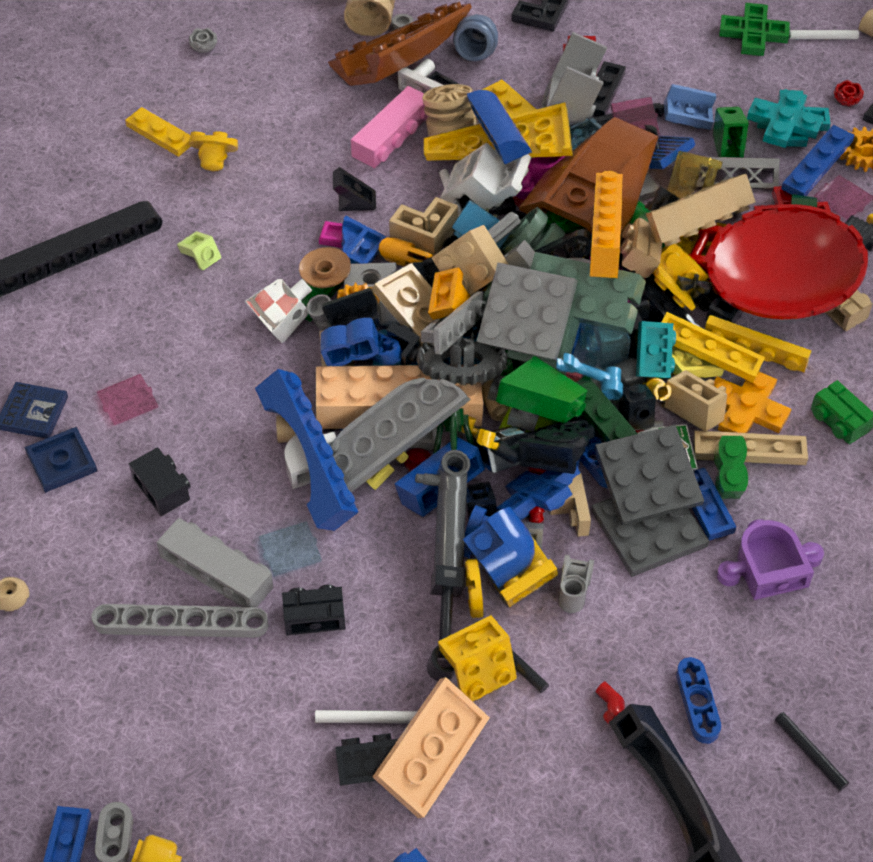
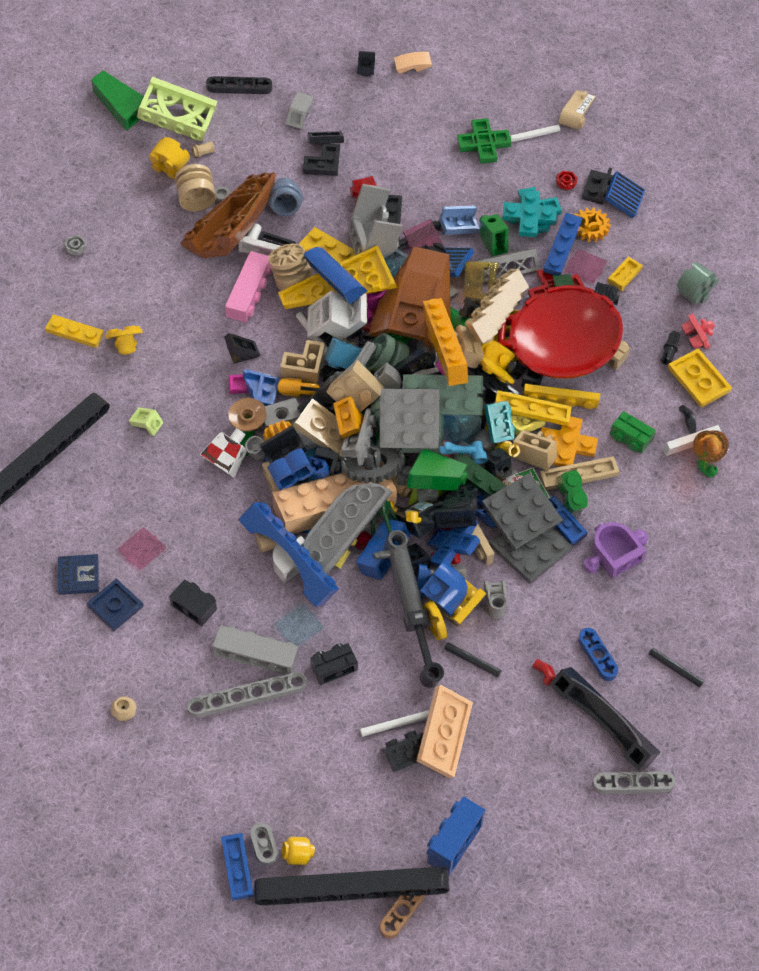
camera: 20 degrees left, 5 degrees up
yellow bracket [438,615,517,702] -> none
black piece [676,274,713,295] -> none

